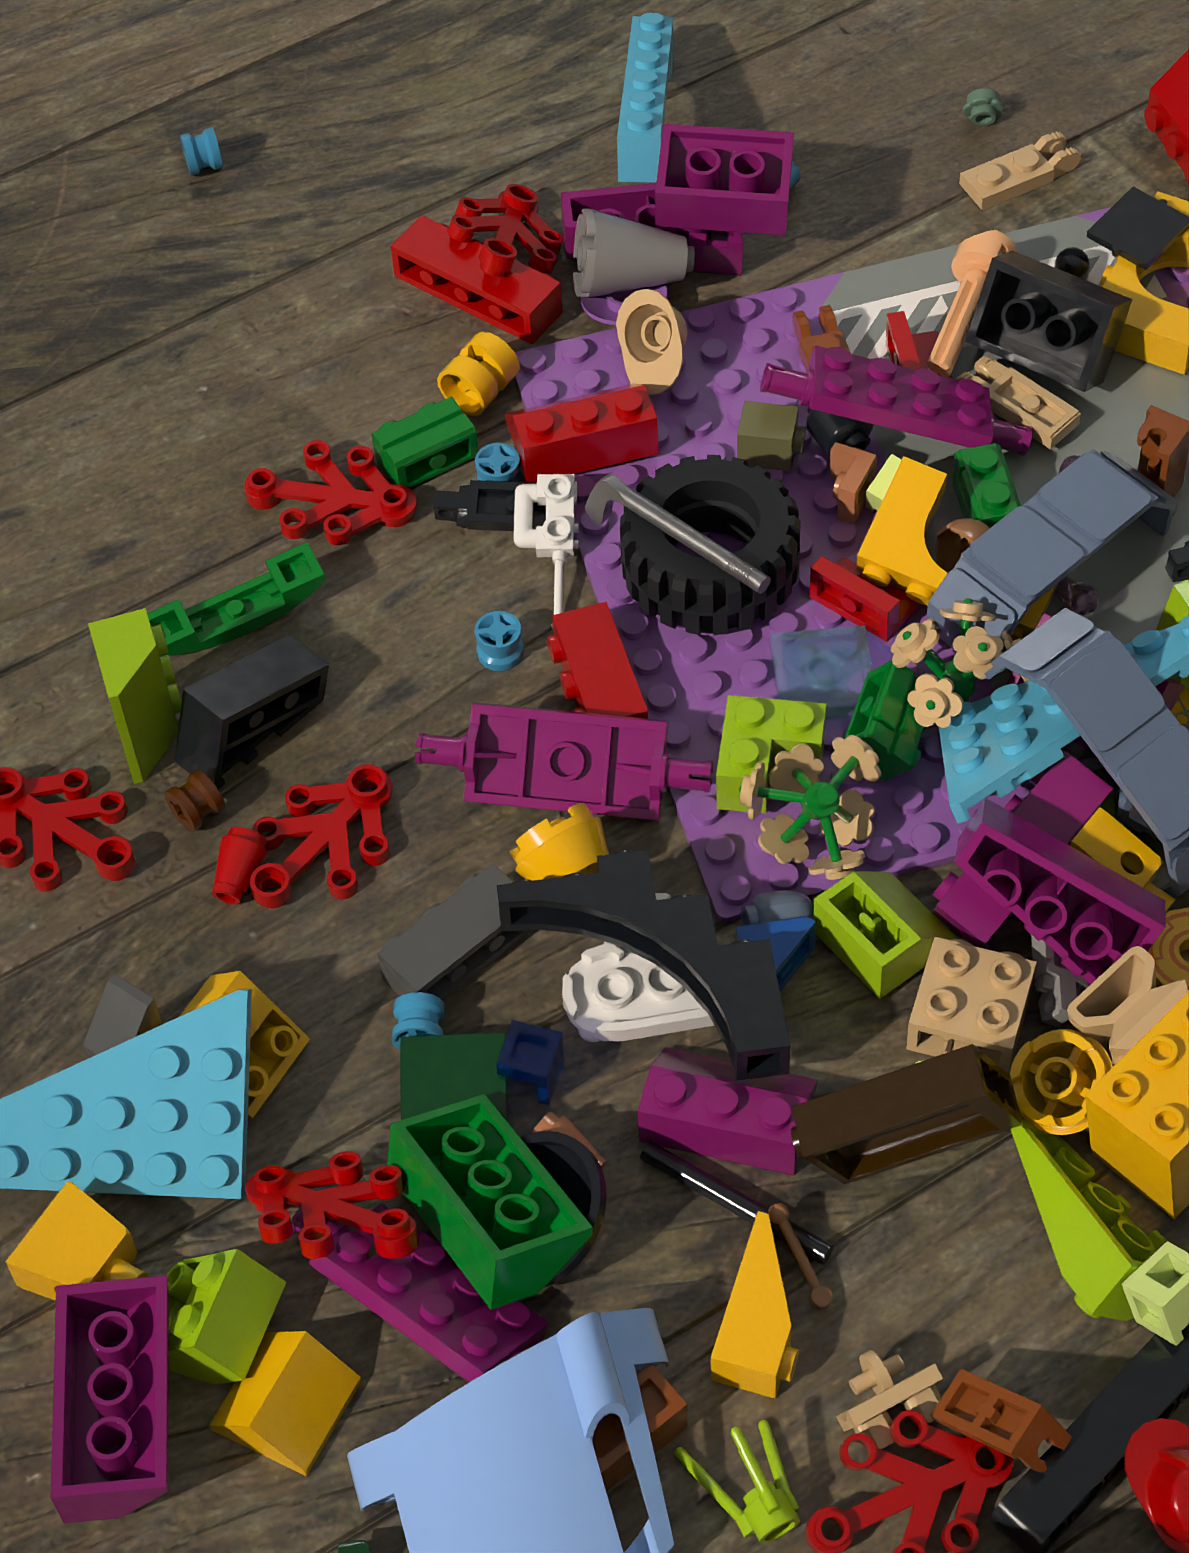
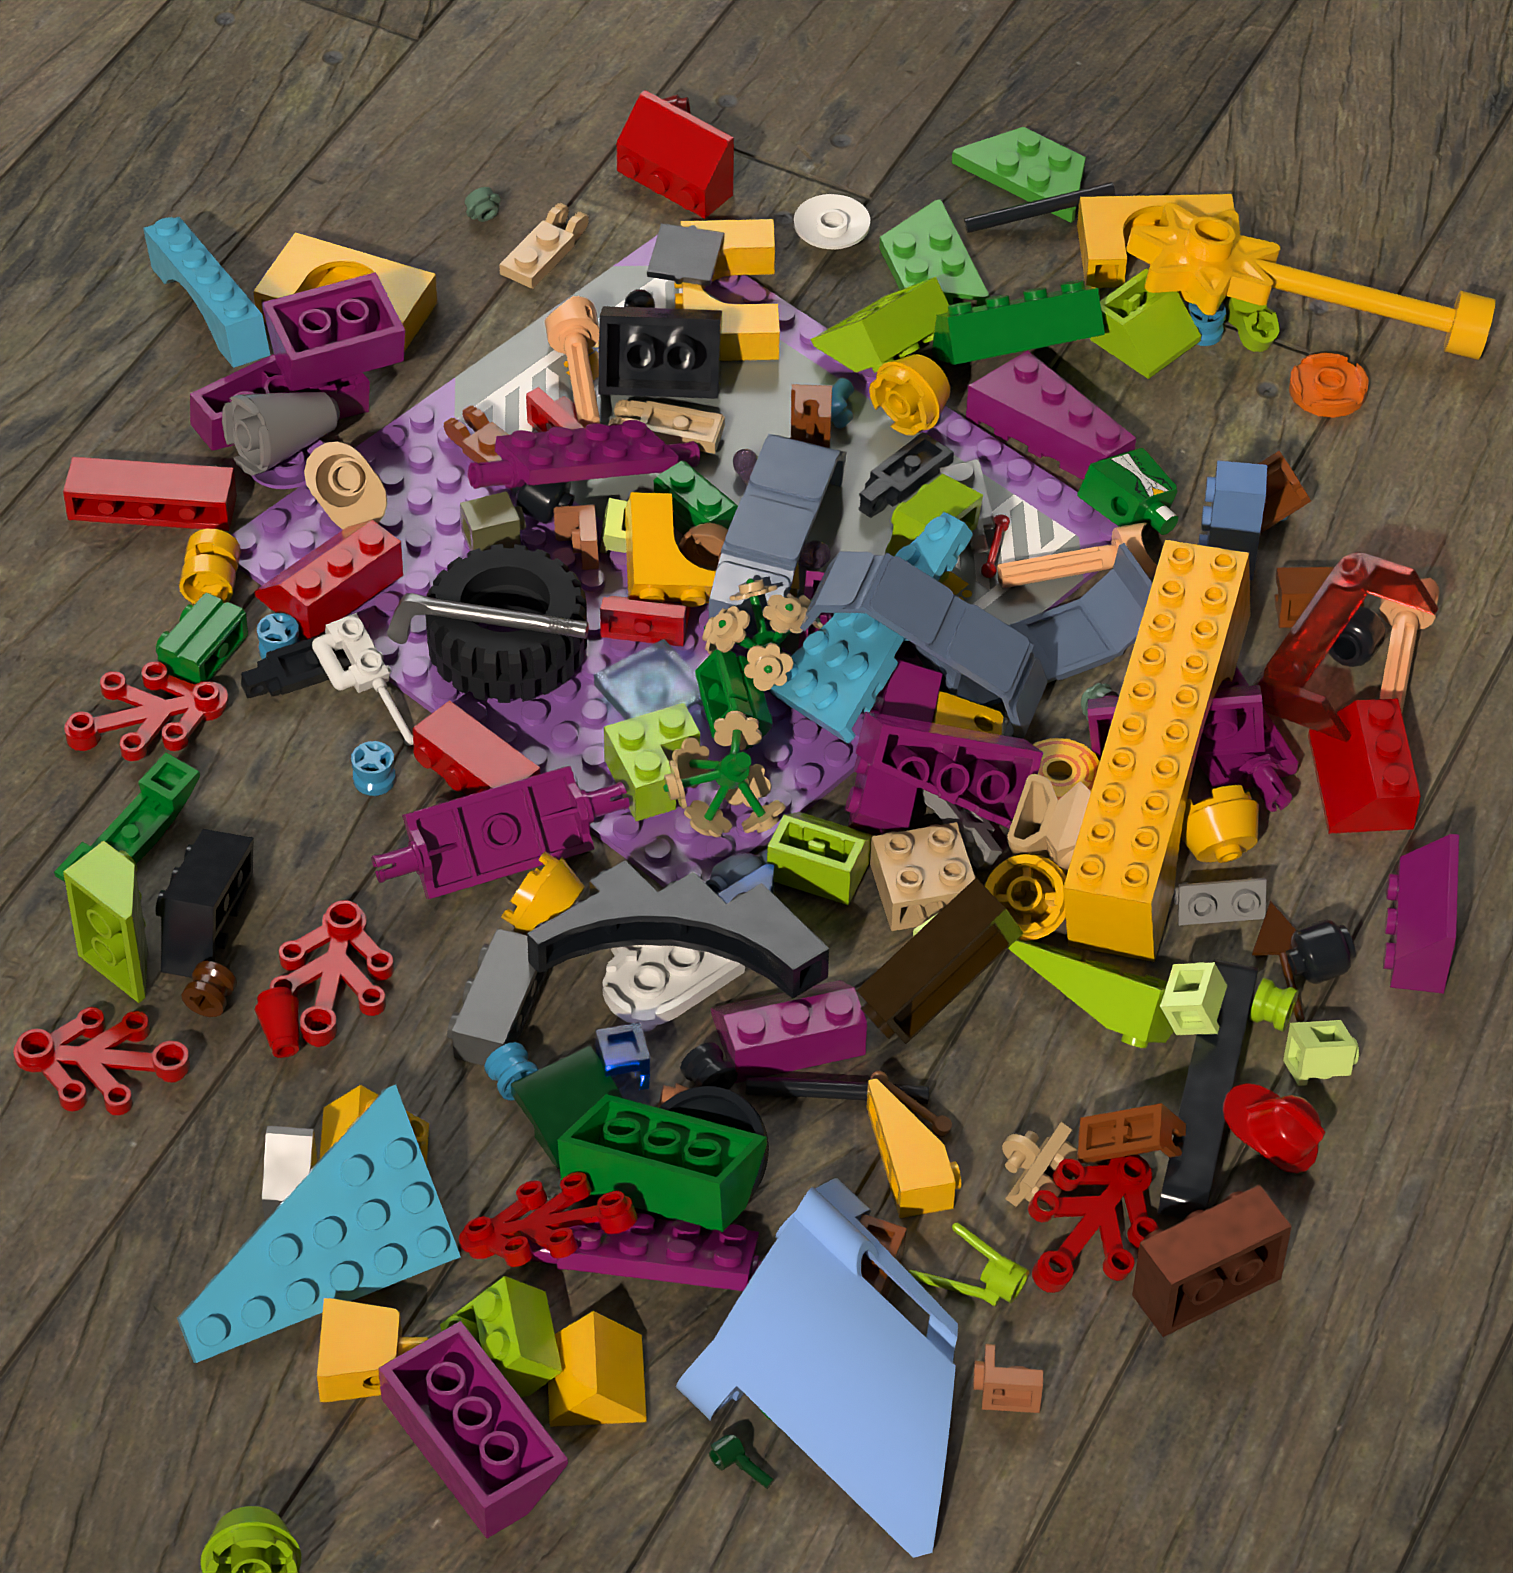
camera: 35 degrees left, 5 degrees down
red plant [447,184,564,277] -> none
none -> yellow arch [253,232,437,352]
none -> black wheel [680,1042,738,1090]

